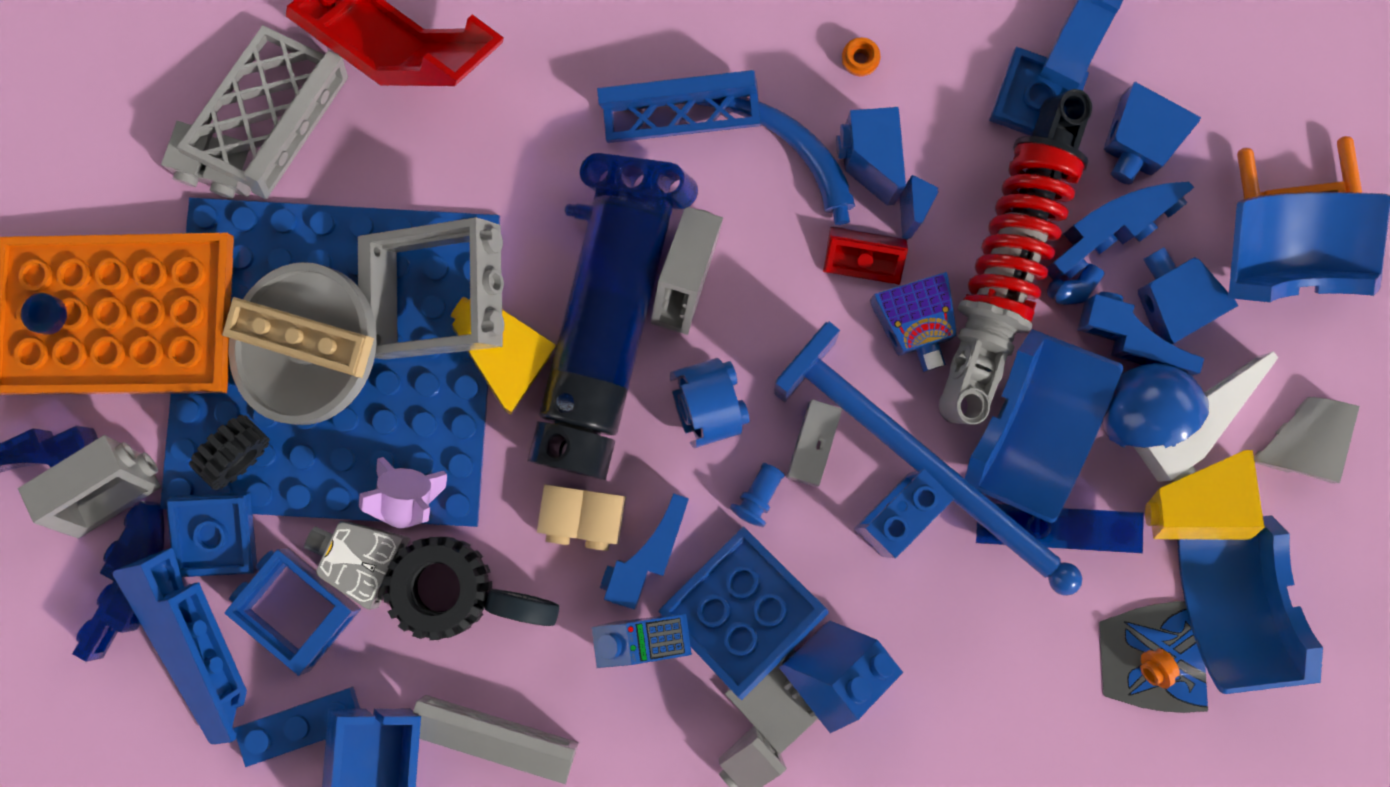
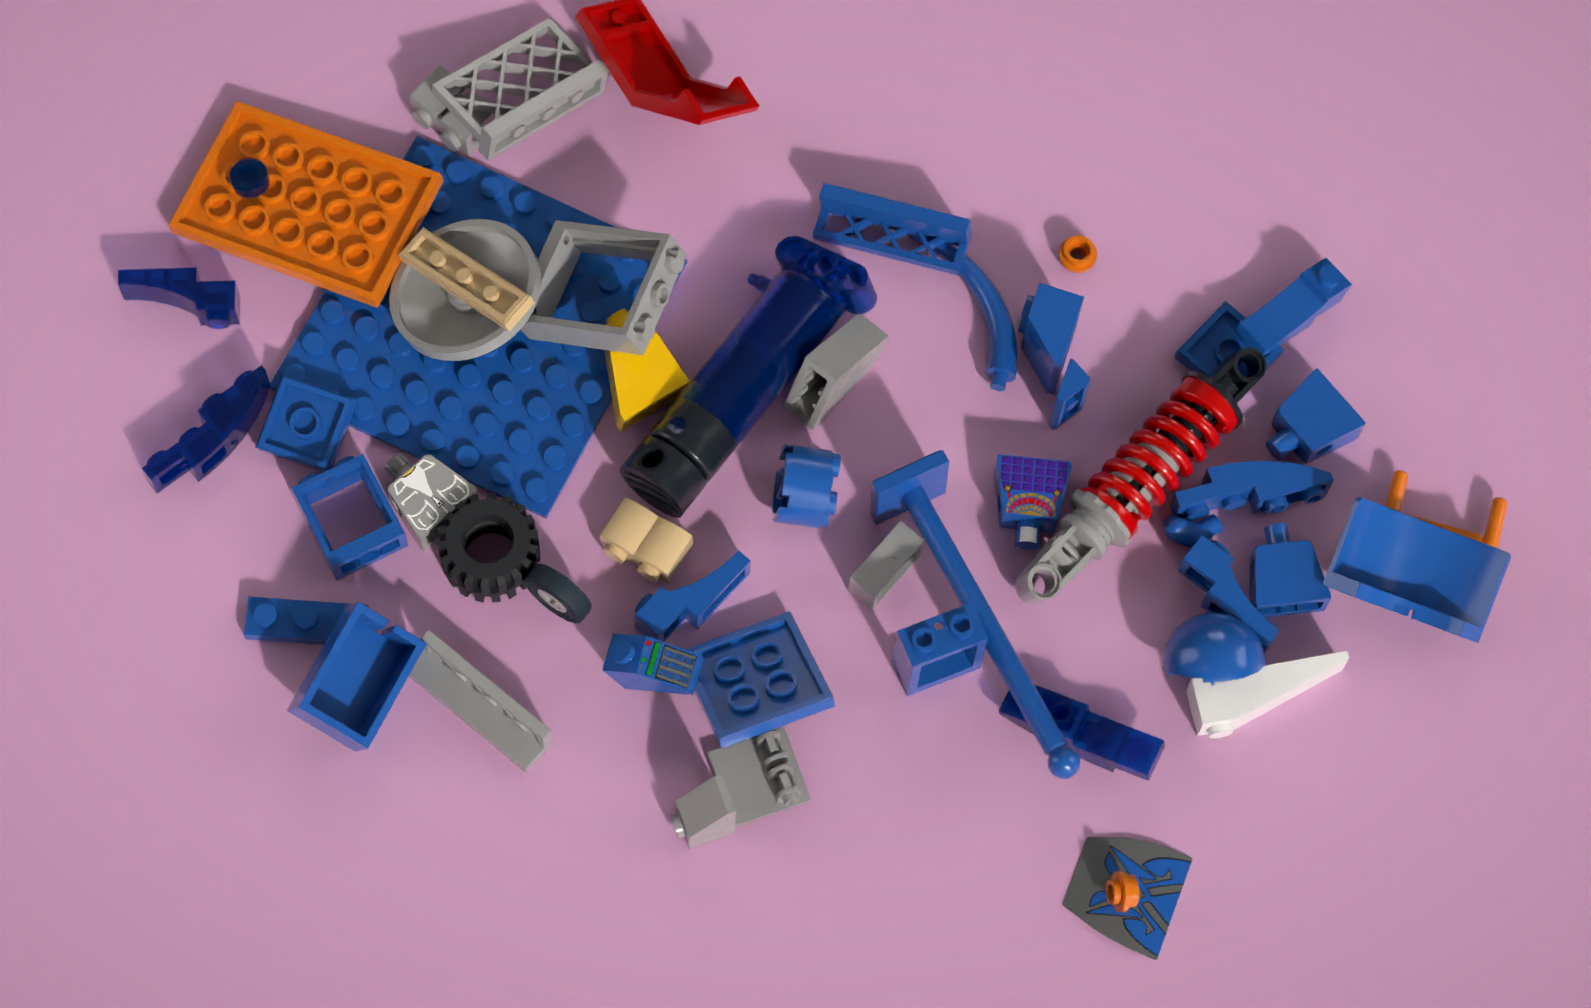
camera: 20 degrees right, 15 degrees down
light grey window [18,435,161,539] -> none
blue wedge [113,548,247,744] -> none
black tyre [189,415,270,490] -> none
lavender piece [359,457,447,528] -> none
blue pin [730,463,785,527] -> none
blue slope [779,621,904,733] -> none
red slope [823,227,908,285] -> none
blue panel [965,329,1123,523] -> none
yellow slope [1145,450,1265,540] -> none
blue panel [1177,515,1323,694] -> none
light grey slope [1254,397,1360,483] -> none

